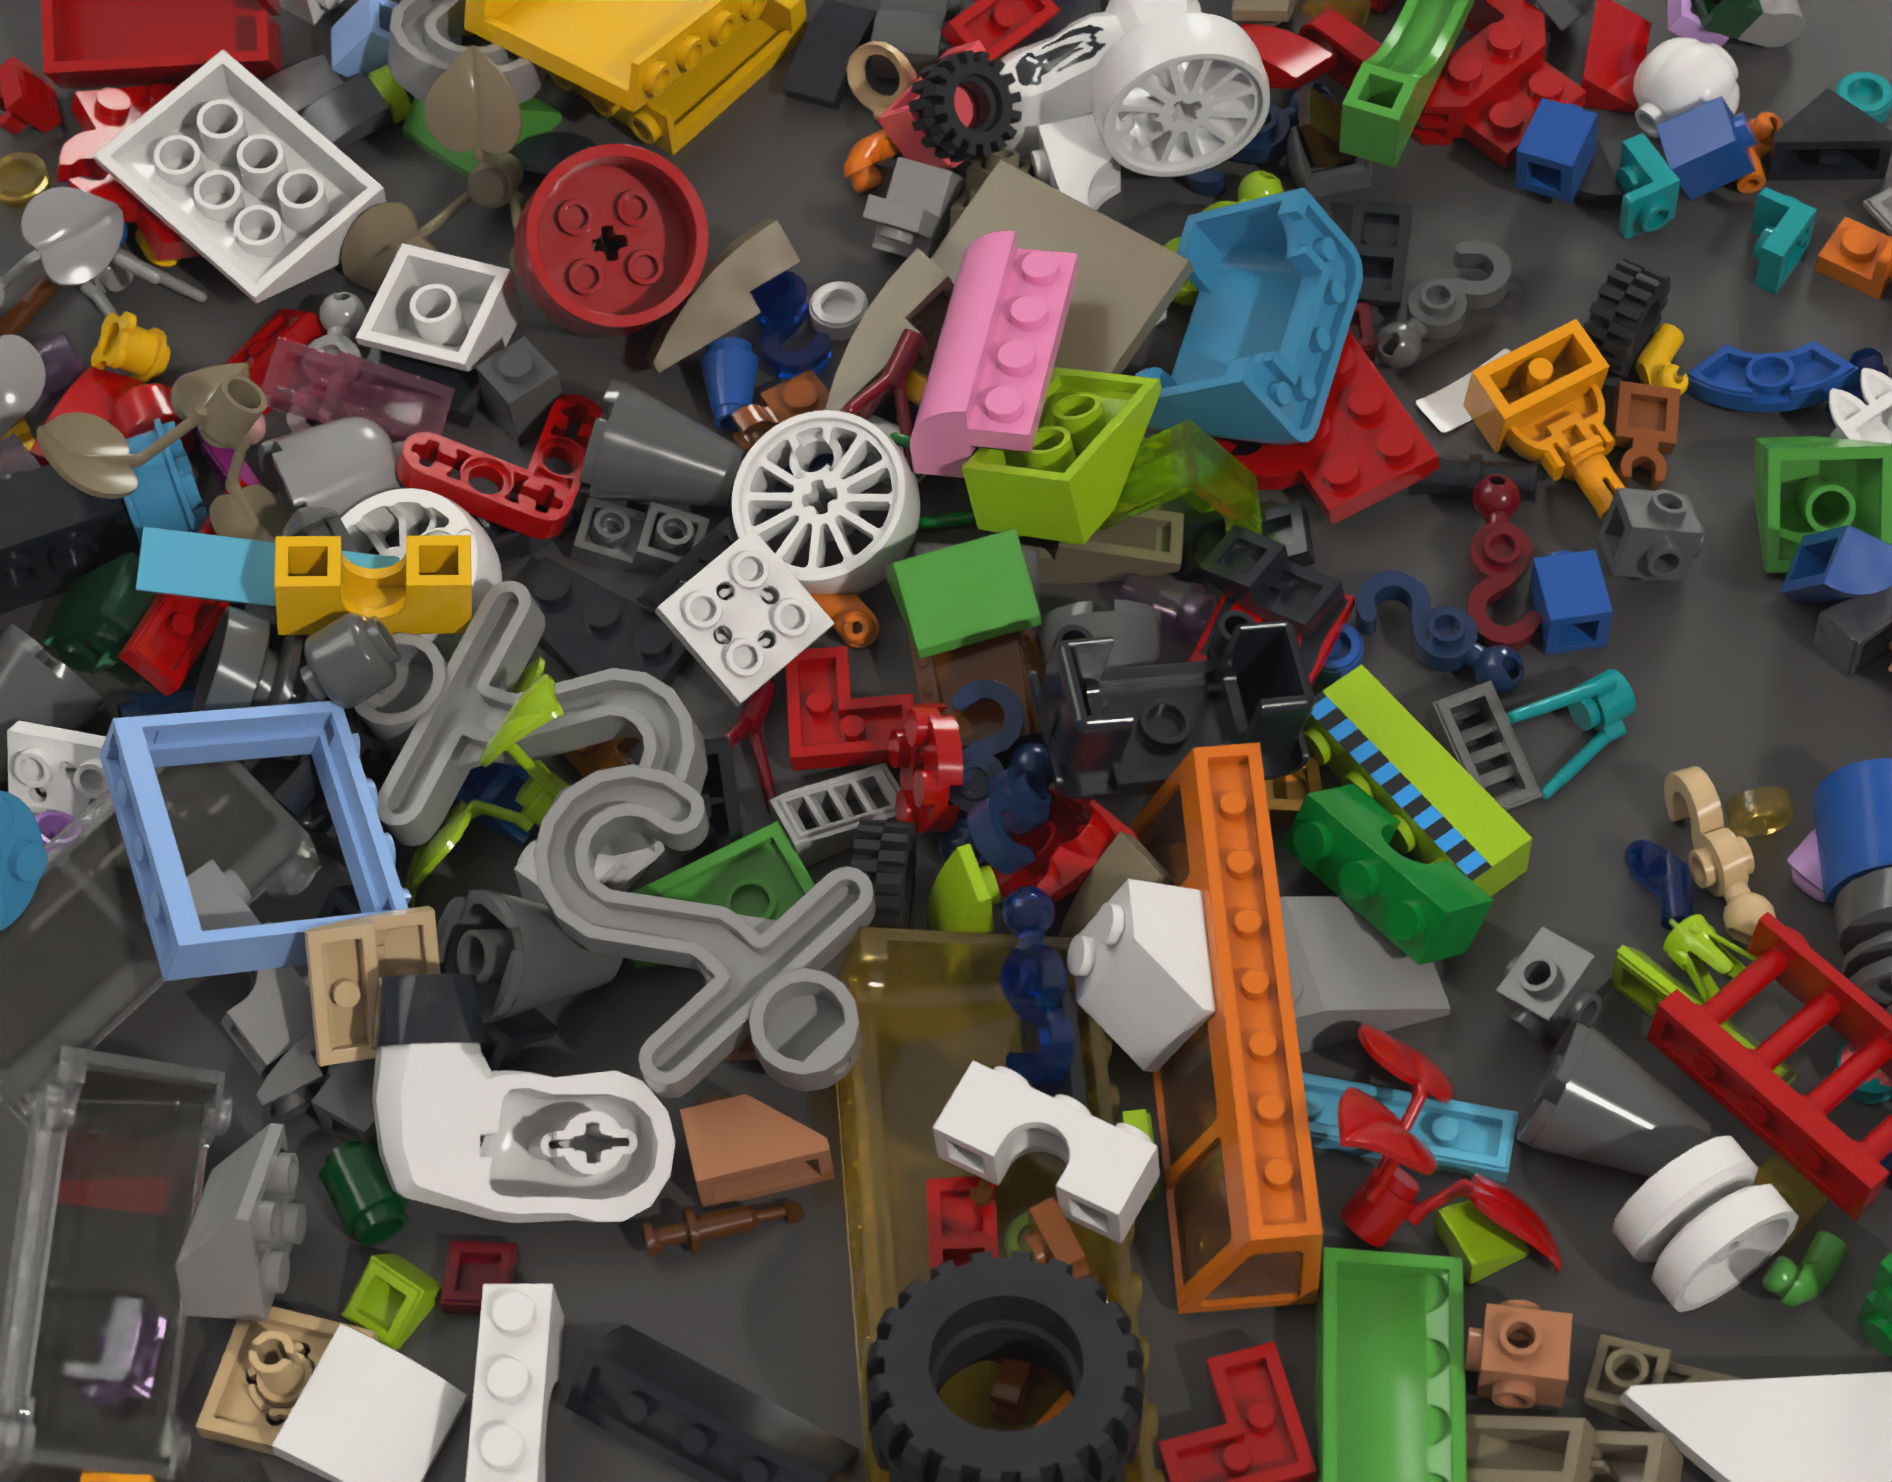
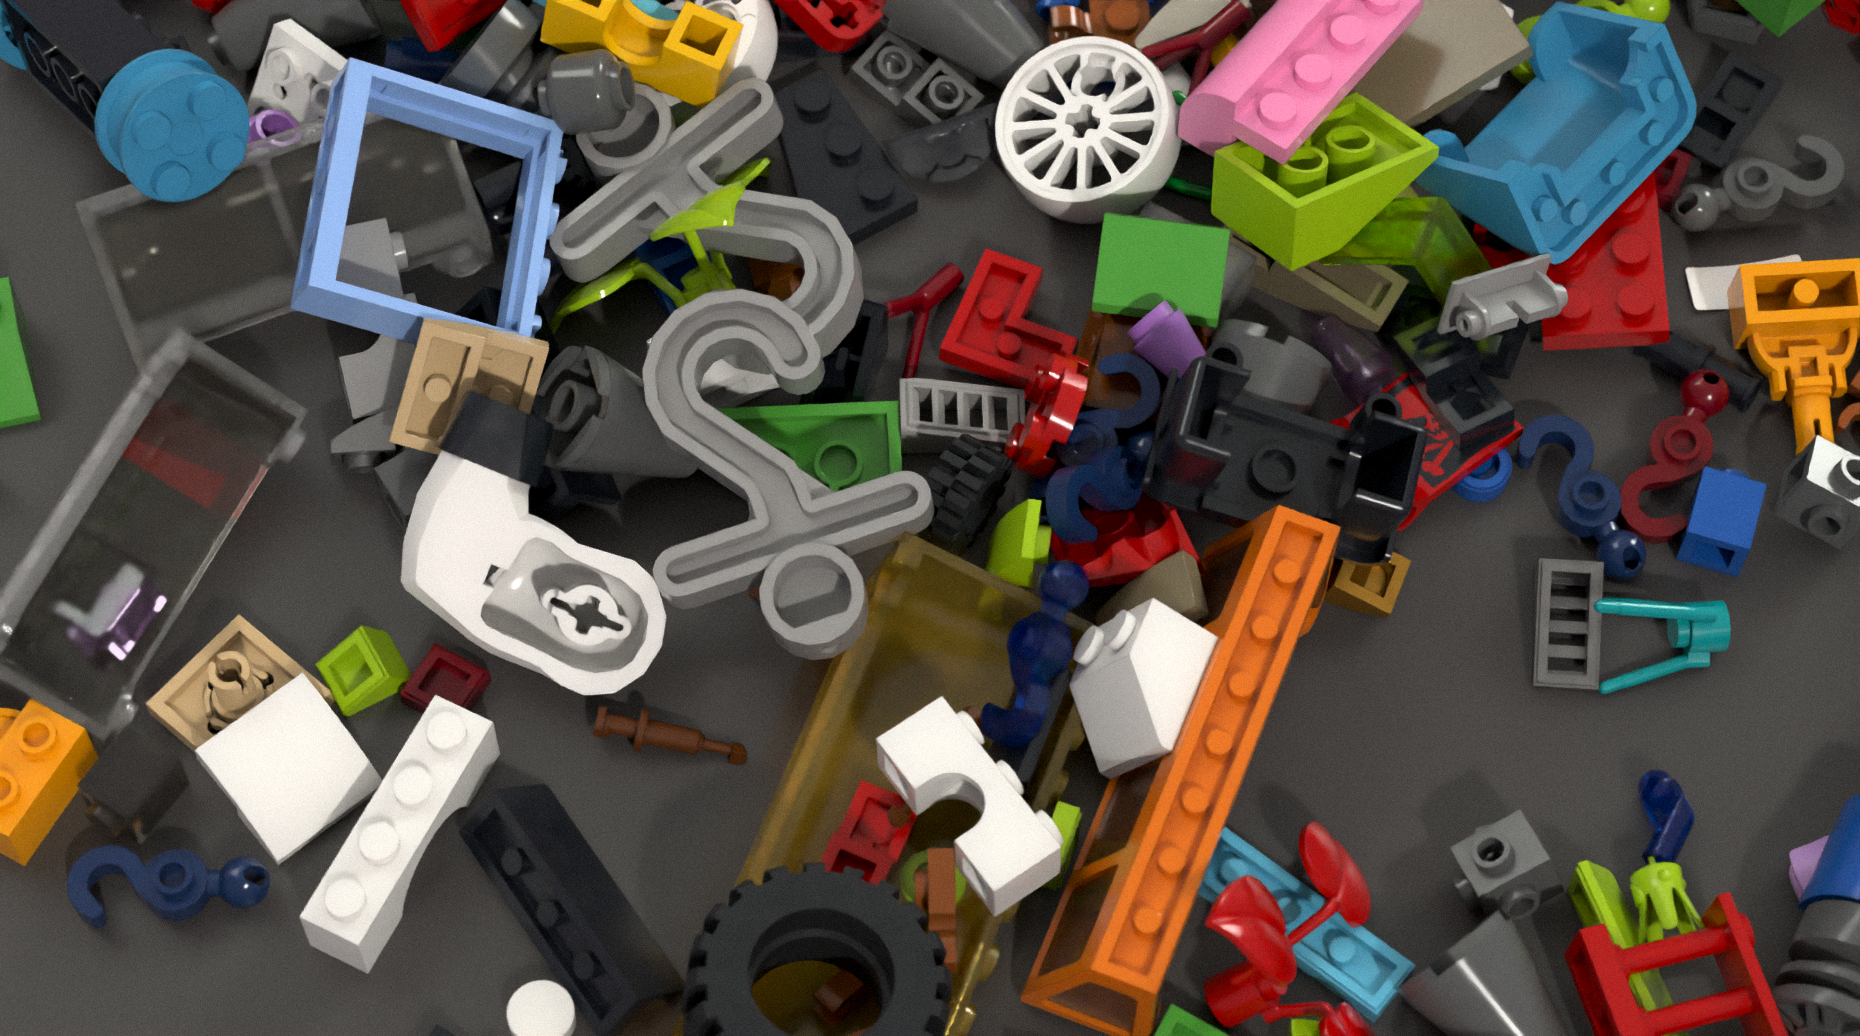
camera: 20 degrees right, 5 degrees up
light grey slope [175,1123,307,1321] -> none
dark green brick [318,1141,409,1246] -> none
white plate [654,528,835,707] -> none
nougat slope [680,1094,835,1210] -> none
orange arm [809,593,879,648] -> none
light grey slope [1280,896,1451,1053] -> none
green arch [1281,783,1494,966] -> none
lime brick [1302,664,1533,897] -> none
tan piece [1664,766,1776,945] -> none
clear yellow tile [1724,787,1794,837] -> none
none -> medium lavender cone [1127,300,1206,379]
none -> light grey hinge [1437,253,1568,341]

